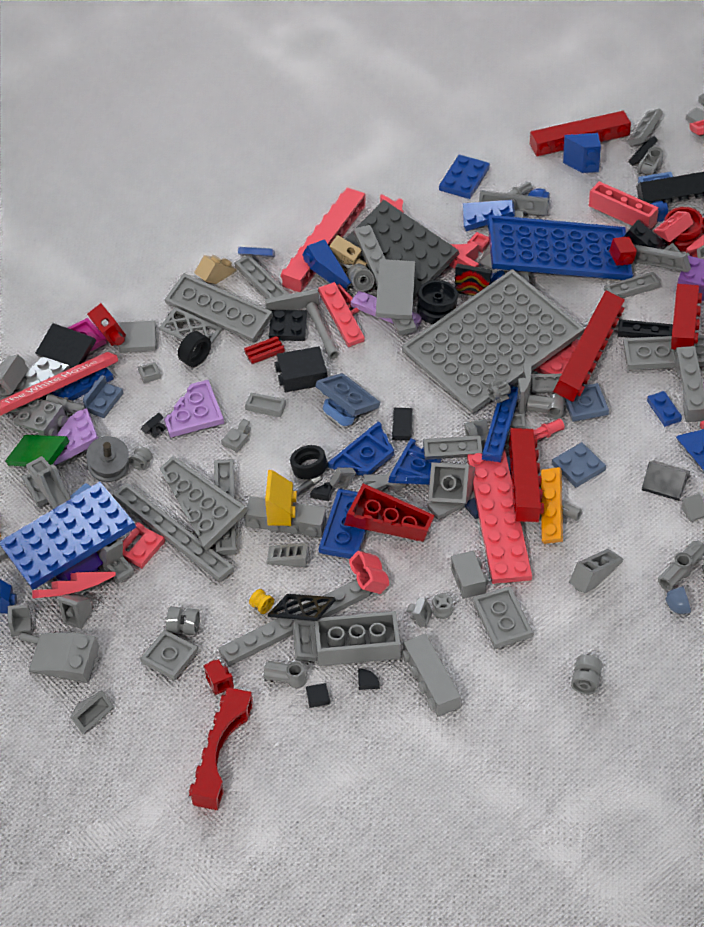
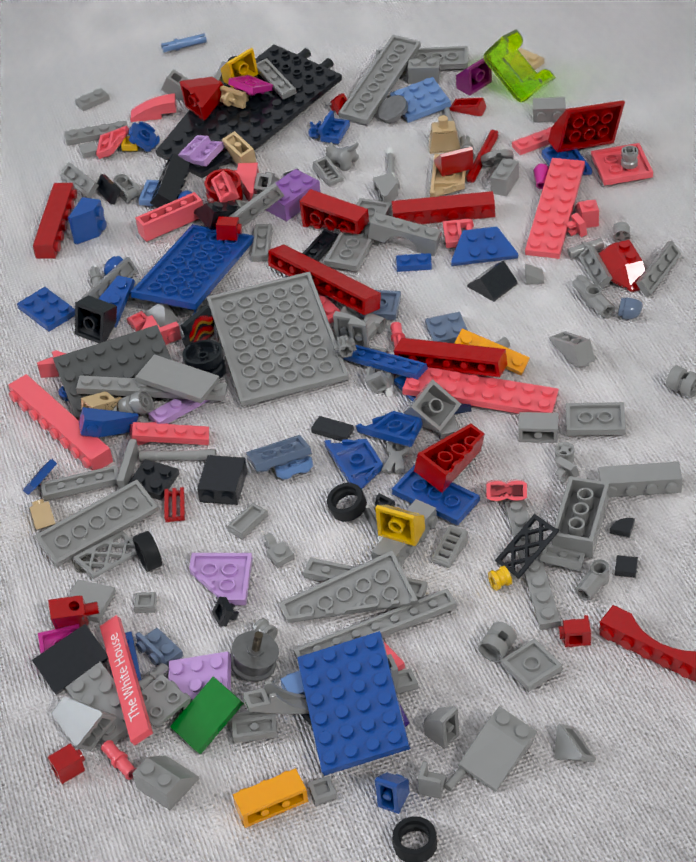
camera: 65 degrees left, 5 degrees down
coral slope [32,572,116,599] -> none
light grey tile [329,468,356,487] -> none
light grey plate [423,436,483,460] -> none
none -> black slope [75,295,117,343]

